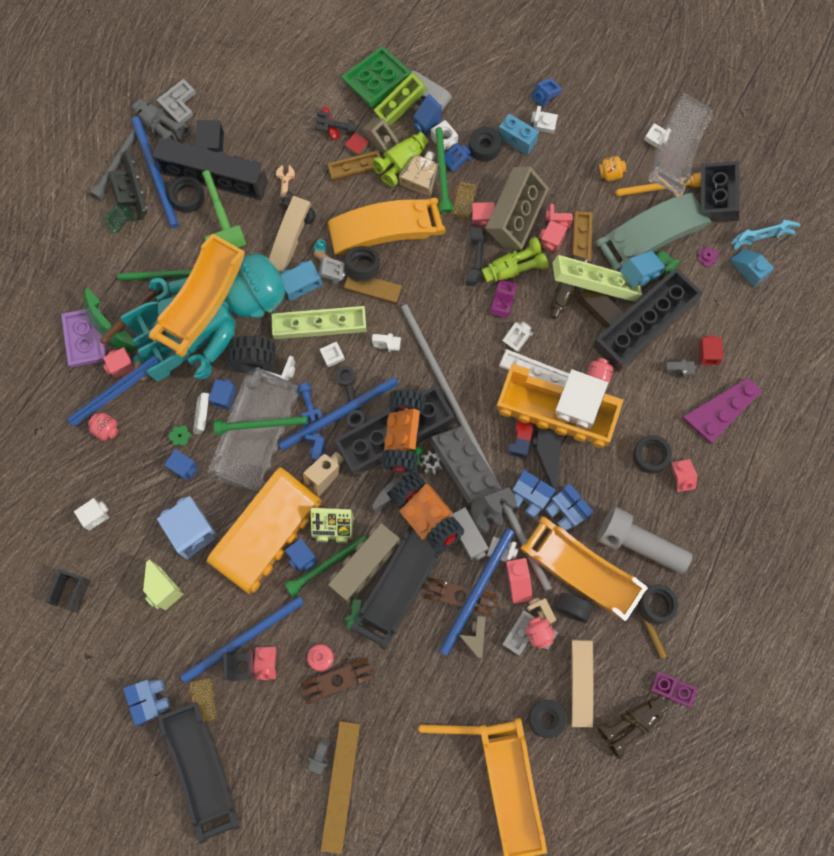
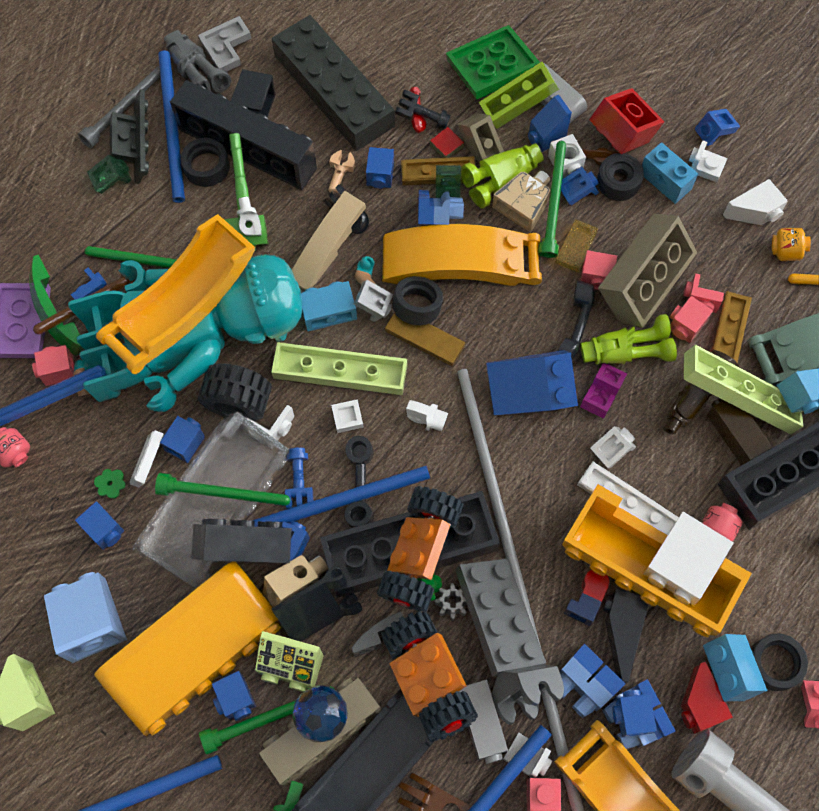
camera: 10 degrees right, 5 degrees down
none -> blue bracket [71,267,107,300]
none -> black brick [191,519,292,563]
none -> white piece [236,197,262,236]
none -> pearl dark grey brick [271,15,395,151]
none -> black flag [271,566,362,642]
none -> clear blue piece [292,685,348,743]
none -> blue brick [366,147,394,189]
none -> medium blue hips [418,190,464,225]
none -> clear green bracket [436,165,461,198]
none -> blue slope [486,350,578,415]
none -> reddish brown piece [582,147,620,165]
none -> red brick [589,88,664,154]
none -> blue brick [612,690,657,737]
none -> red slope [681,661,733,734]
none -> dark azure brick [703,634,767,701]
none -> white slope [723,179,788,225]

